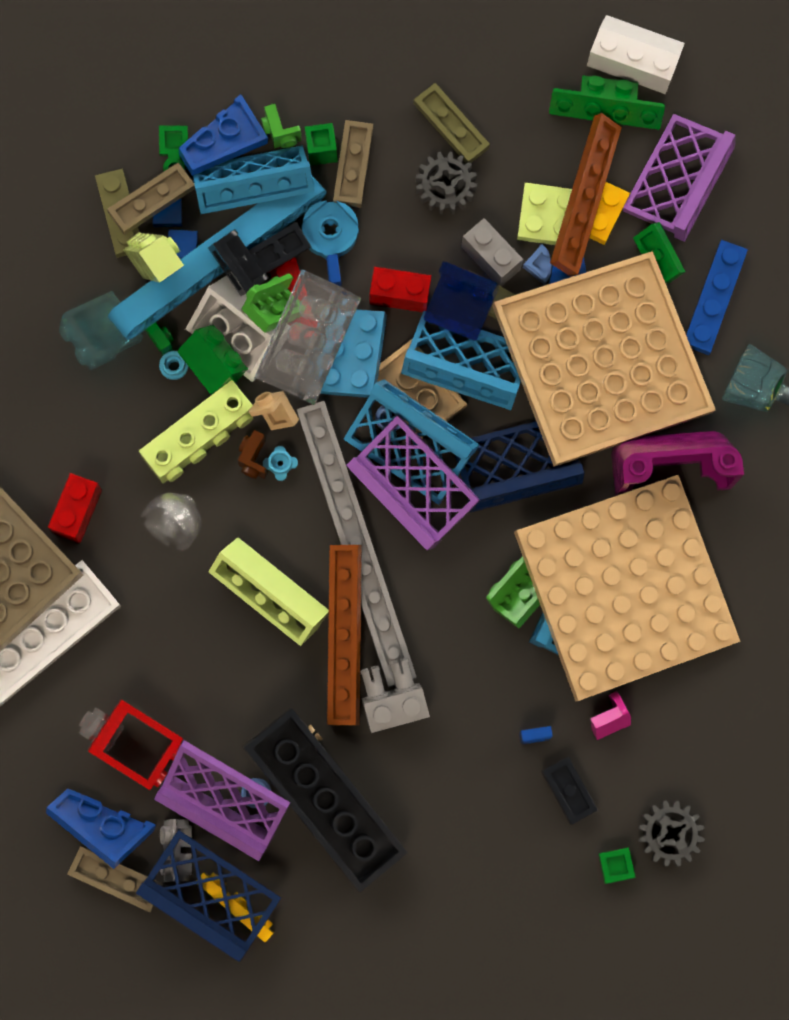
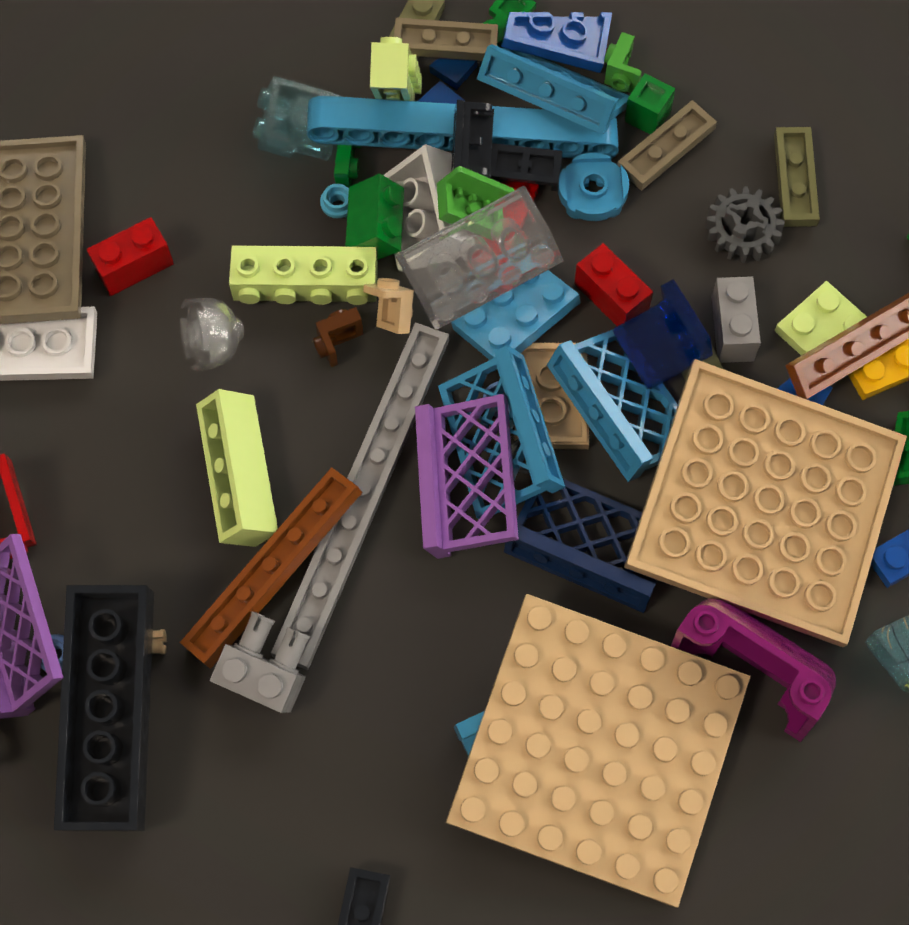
camera: 45 degrees right, 10 degrees down
medium azure plate [263,446,298,481] -> none
blue tile [326,254,341,292] -> none
bright green bracket [486,556,540,629] -> none
blue tile [519,726,553,745] -> none
medium blue tile [523,244,552,285] -> none
dark pink tile [590,691,631,740] -> none

